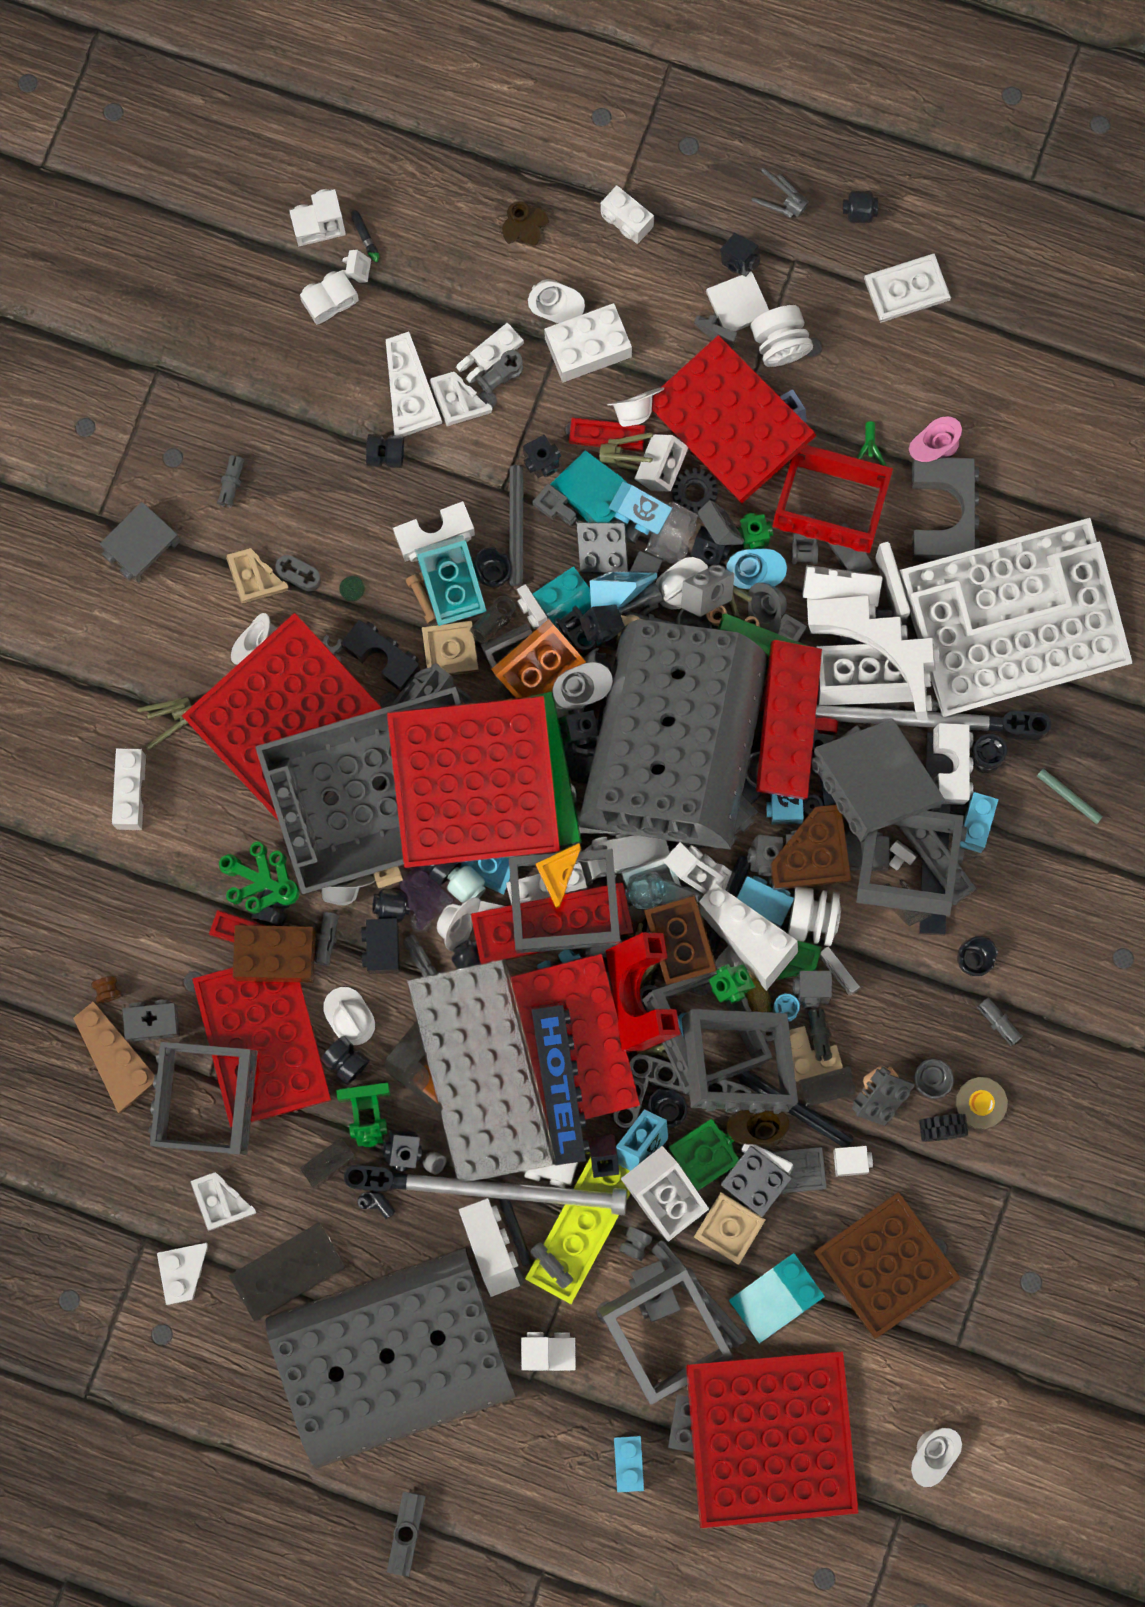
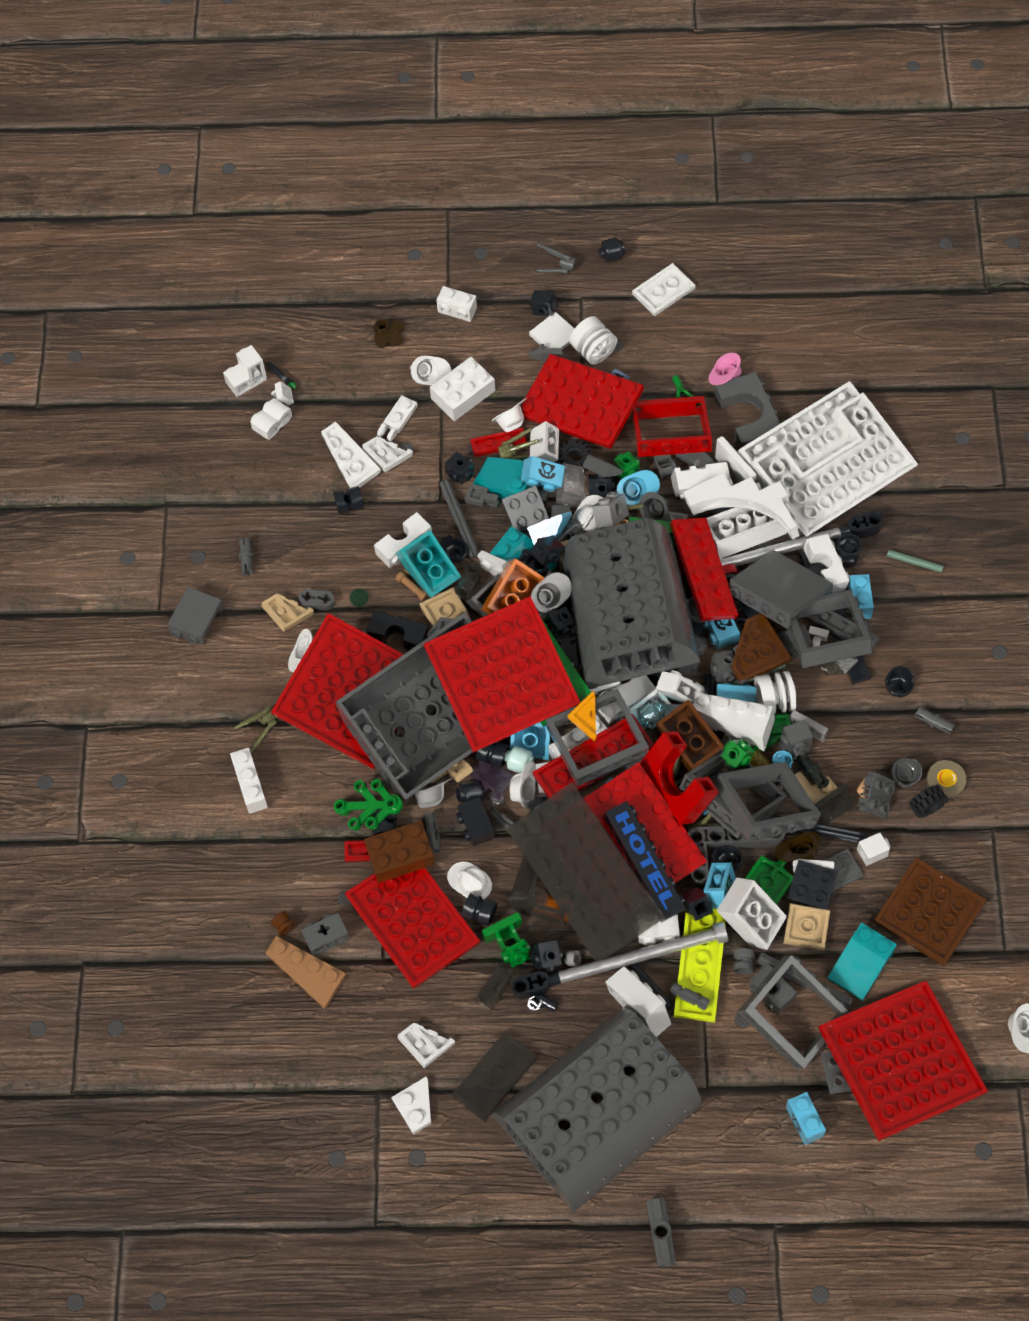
camera: 20 degrees left, 15 degrees down
dark grey window [148,1042,258,1155] -> none
dark grey connector [476,350,523,396] -> none
white brick [521,1332,576,1371] -> none

